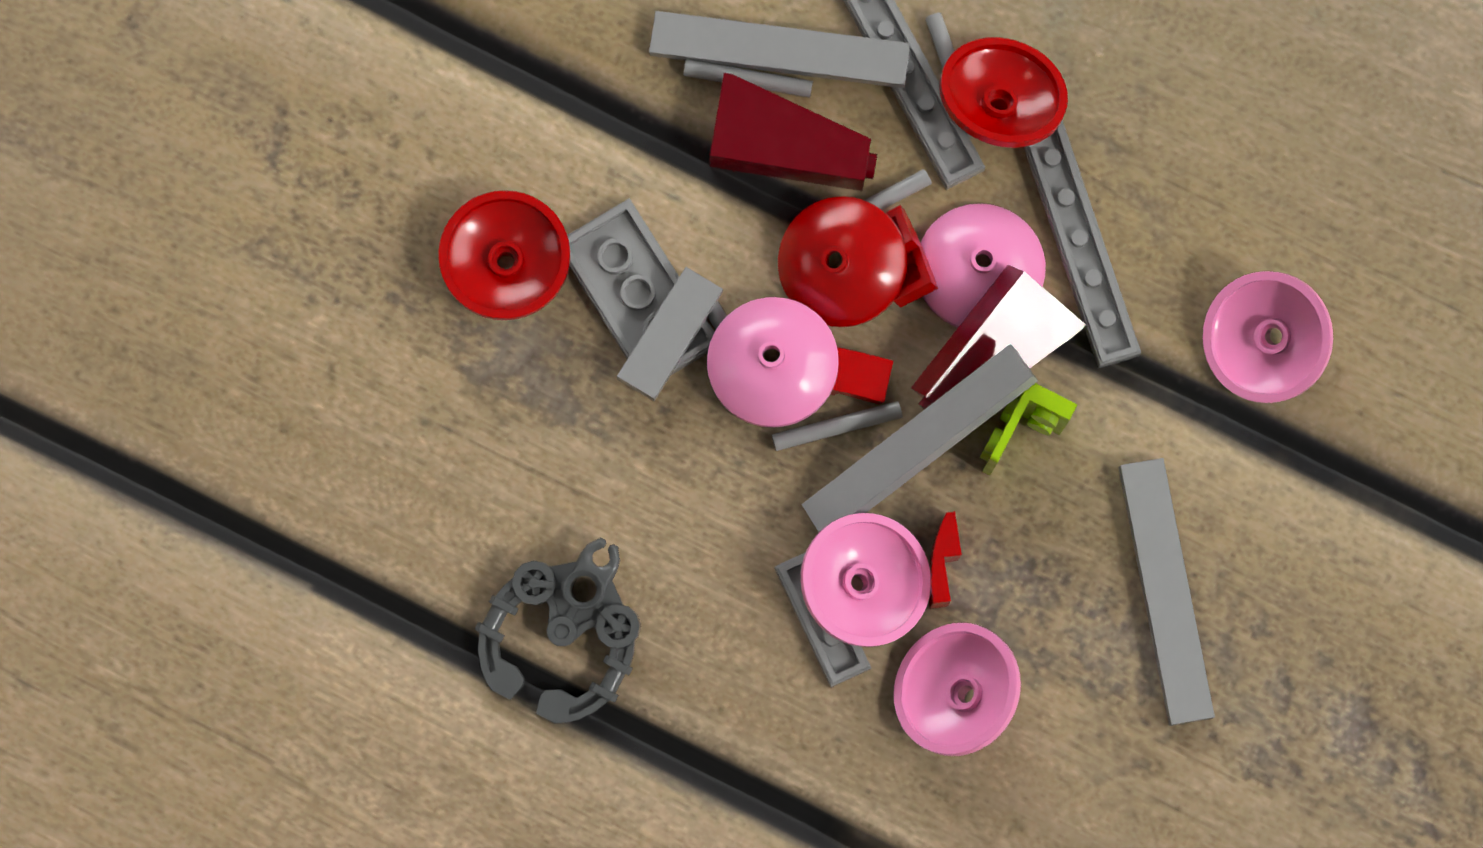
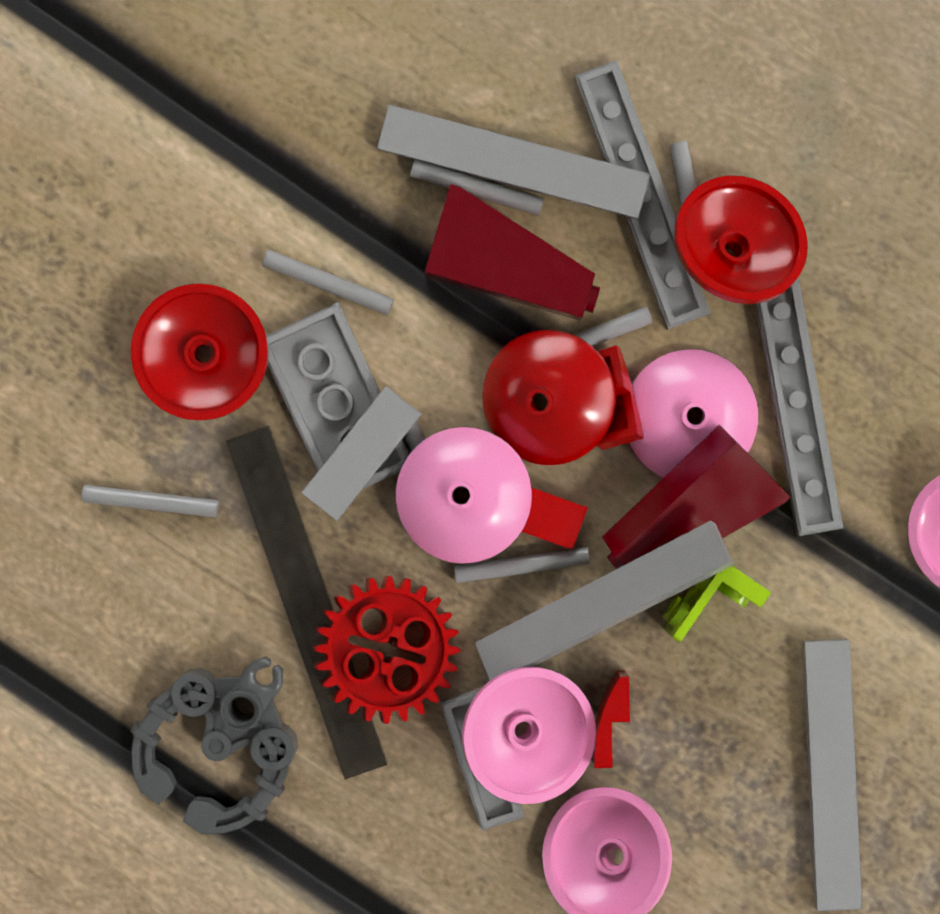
camera: 10 degrees right, 10 degrees up
none -> light grey bar [82,485,219,518]
none -> clear smoke tile [226,426,388,780]
none -> light grey bar [262,249,394,316]
none -> red gear [312,576,460,724]

